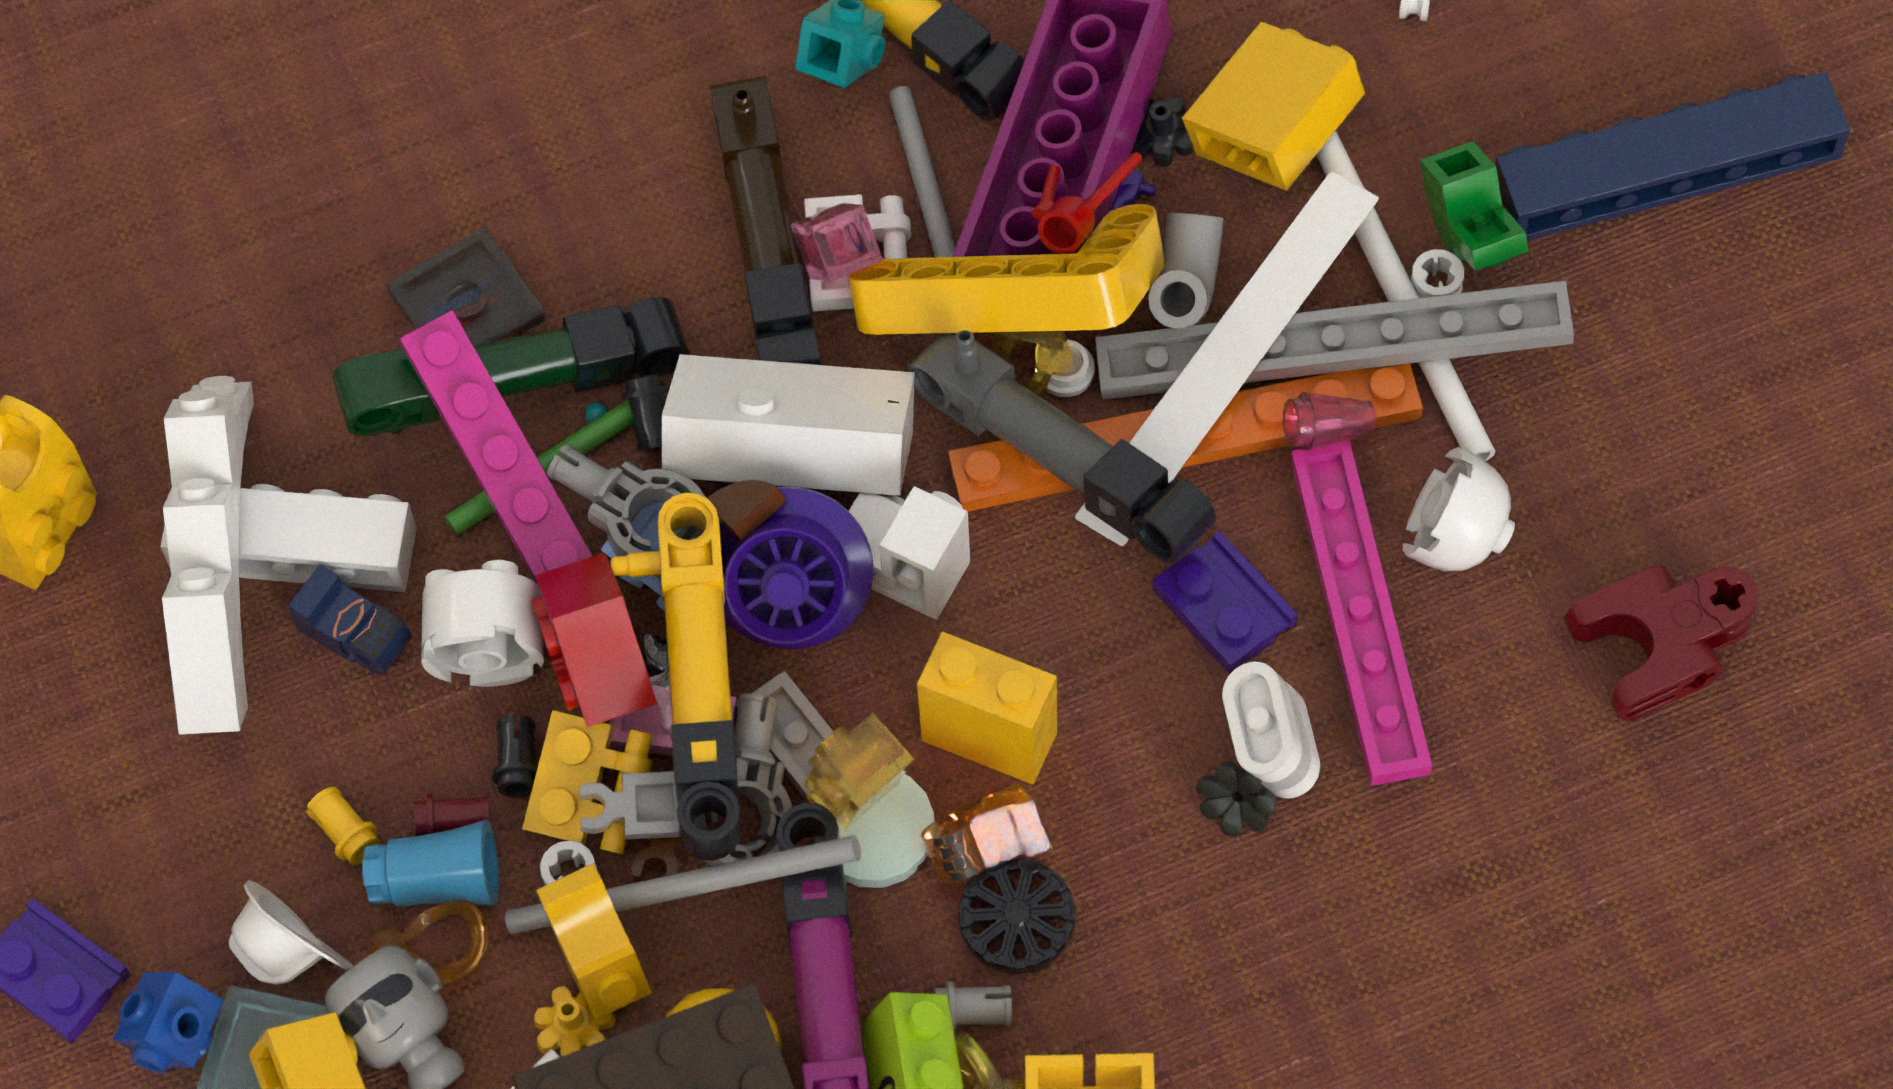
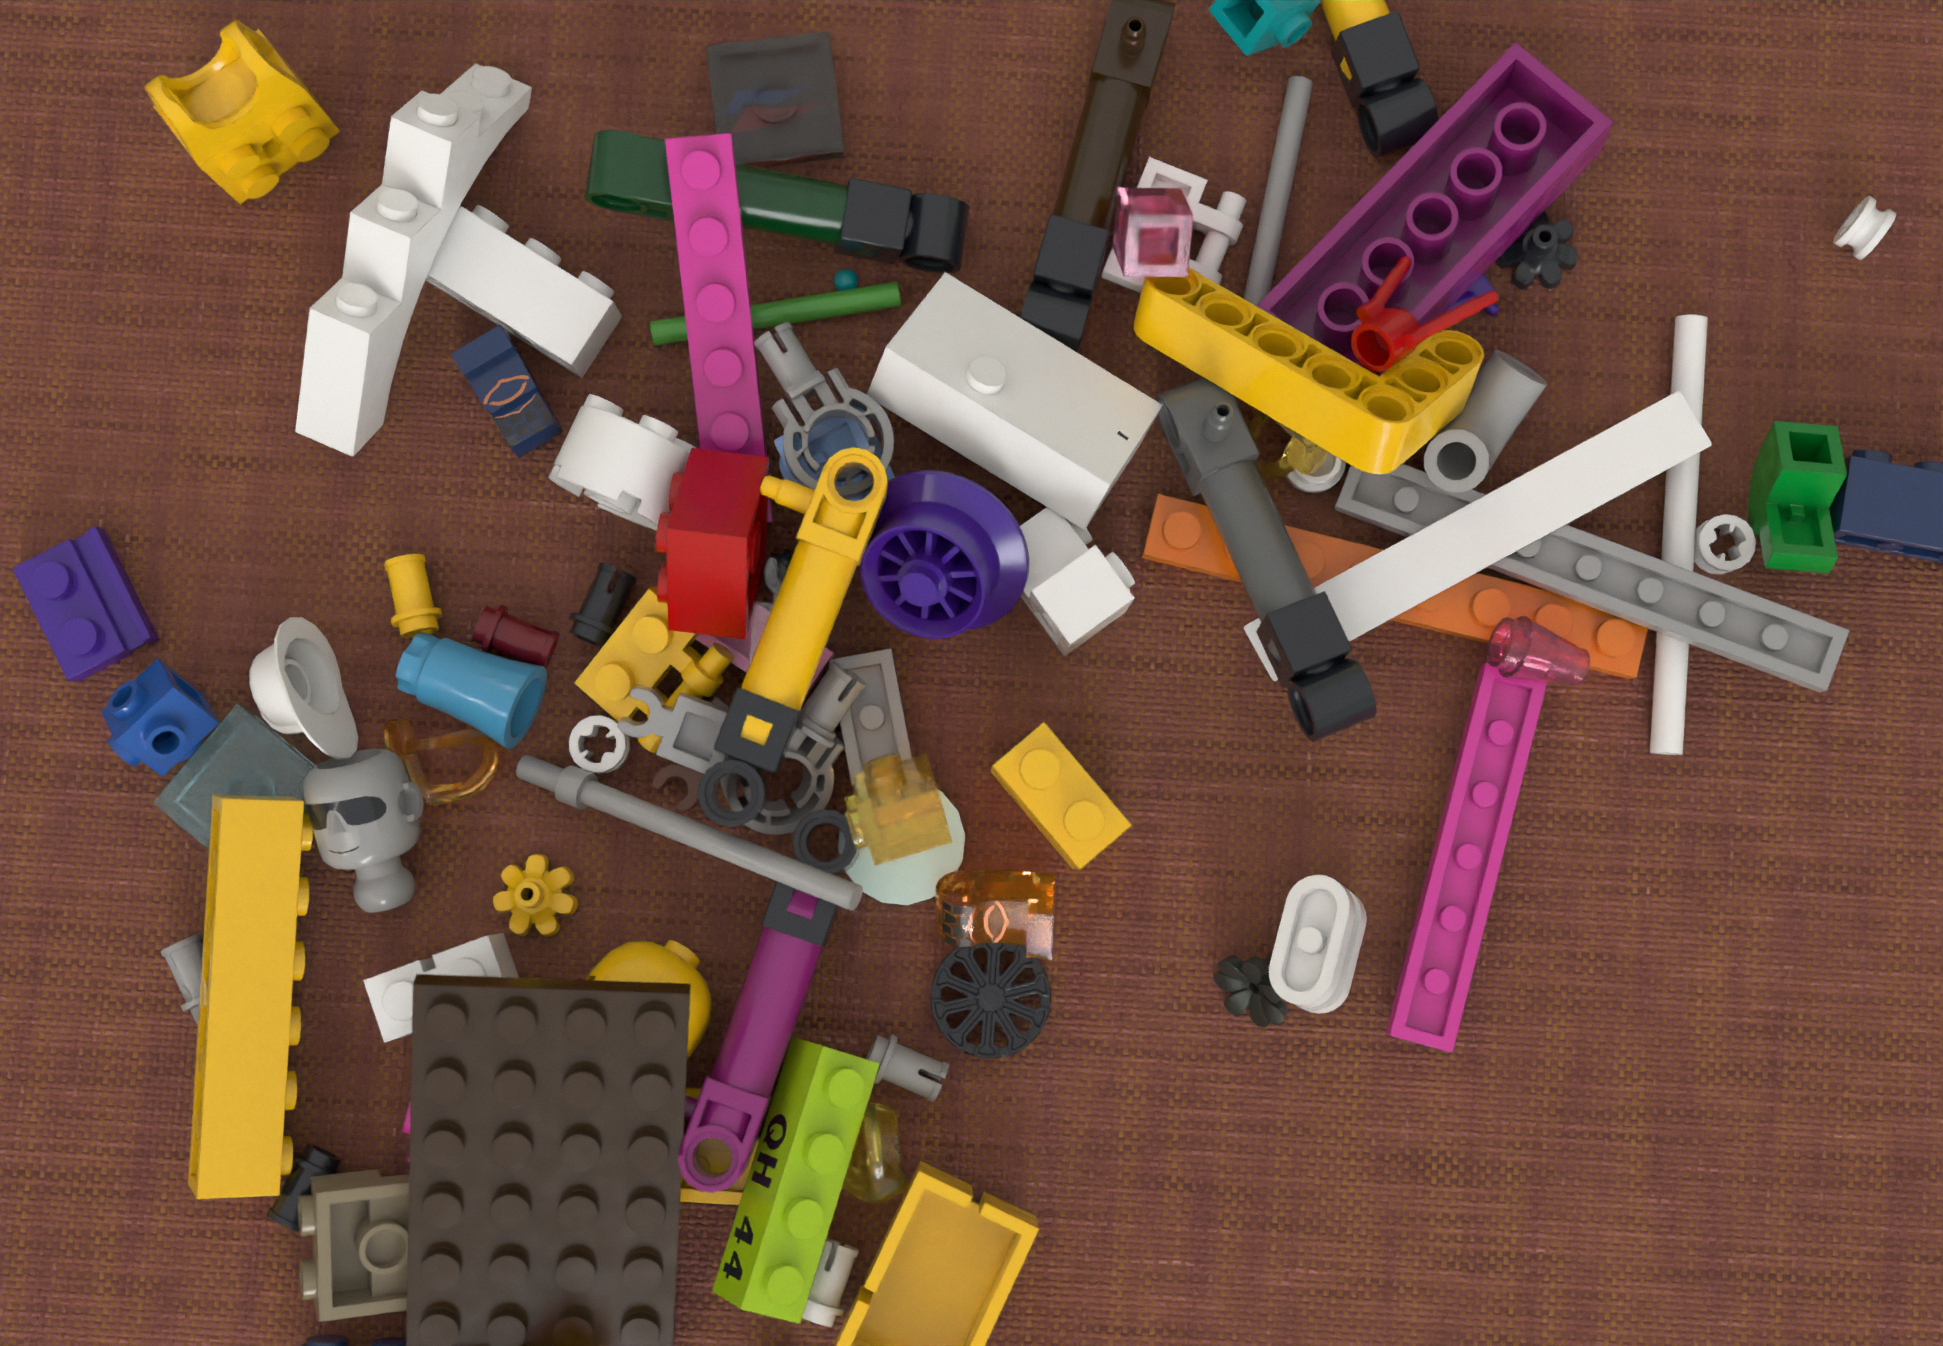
camera: 20 degrees right, 20 degrees up
yellow arch [536,864,652,1020] -> none
black pin [621,373,667,450] -> none
reddish brown tile [707,480,787,541] -> none
dark purple plate [1152,530,1298,675] -> none
yellow brick [1182,22,1365,191] -> none
white cylinder [1403,447,1515,571] -> none
dark red piece [1564,565,1758,721] -> none

